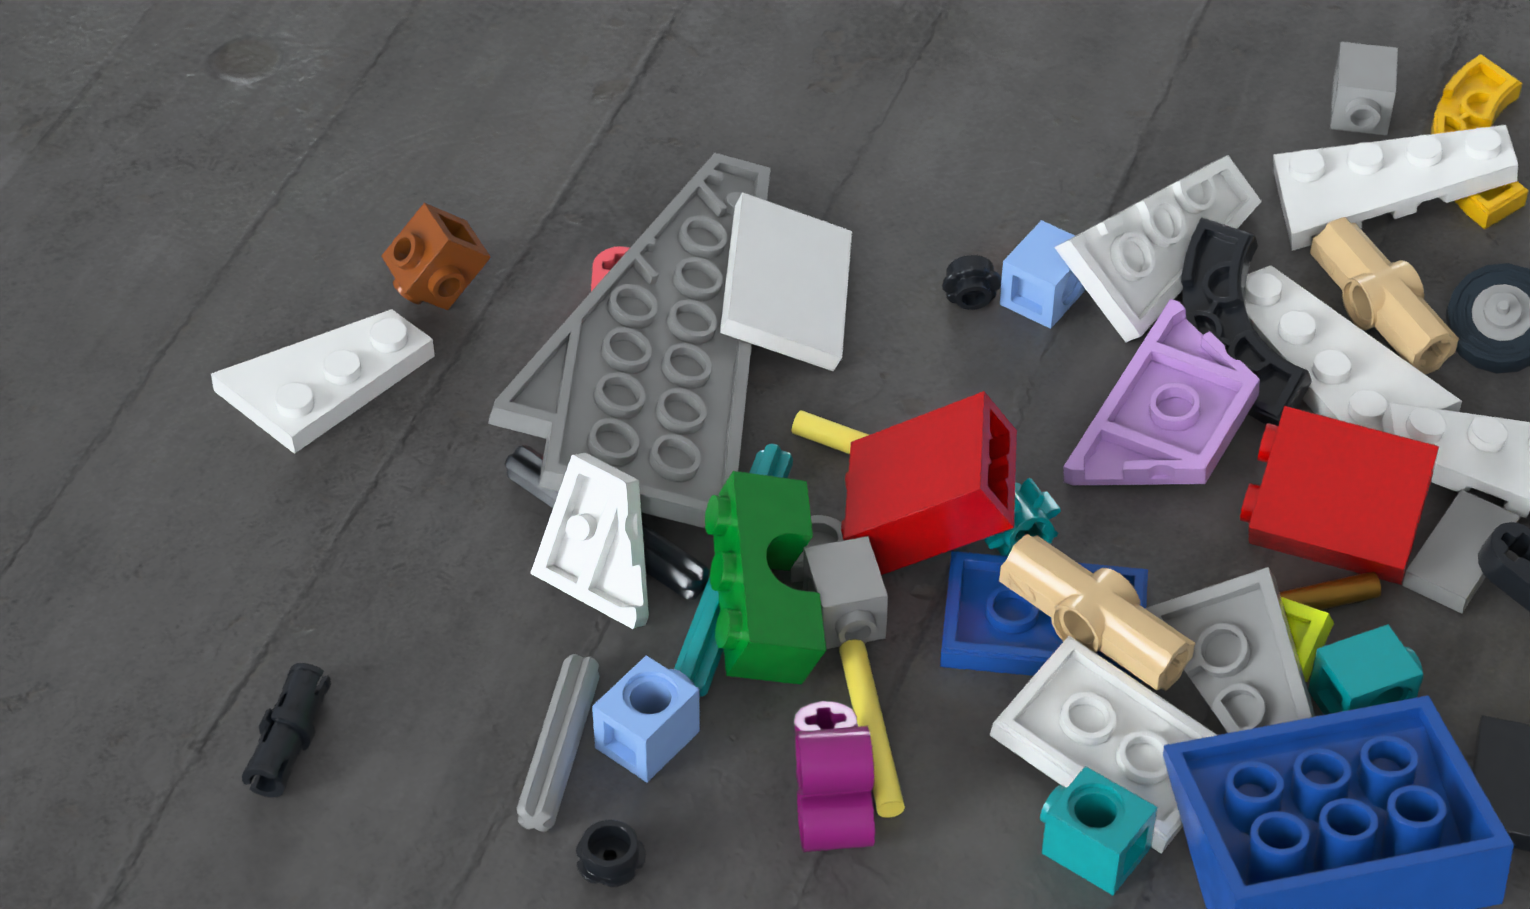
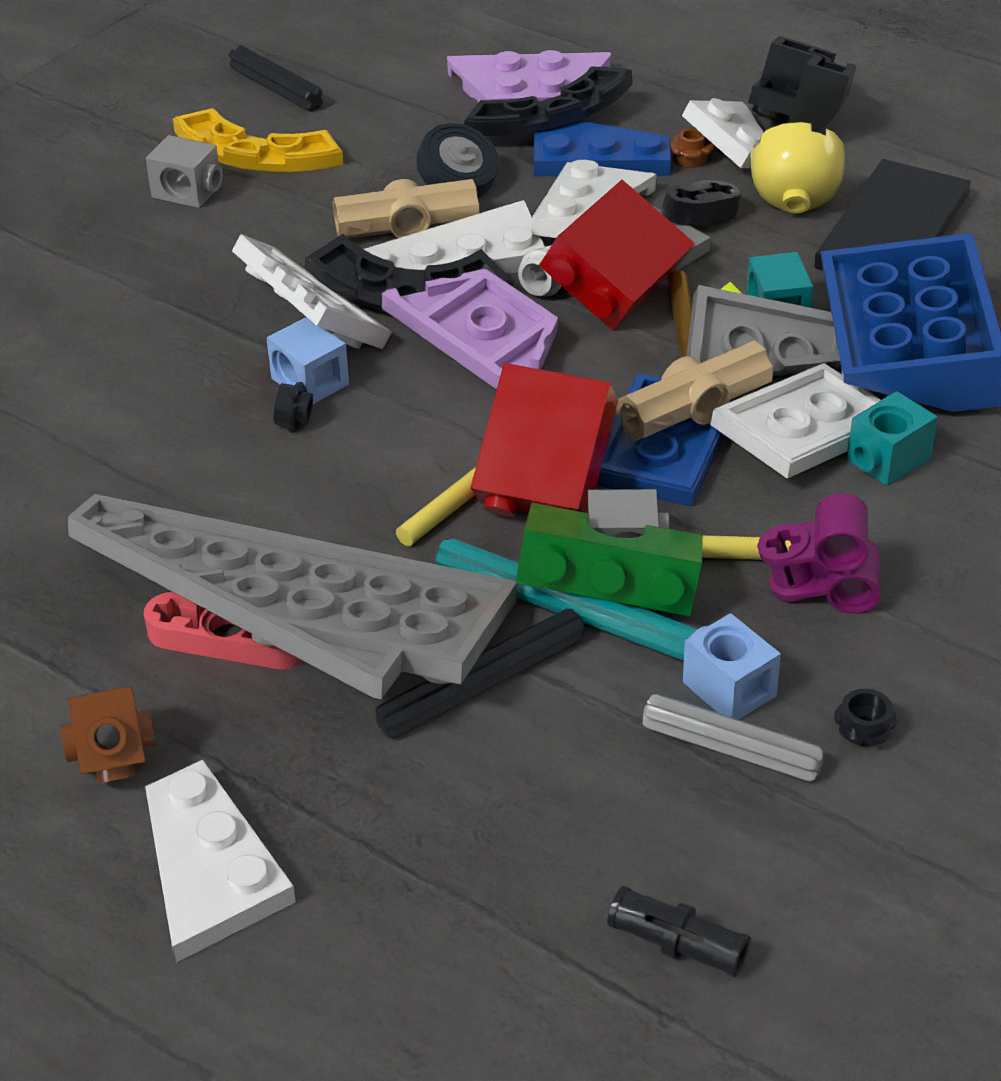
camera: 75 degrees left, 5 degrees down
white wing [530,452,649,629] -> none
white tile [720,192,852,372] -> none
white wing [1273,125,1518,251] -> none

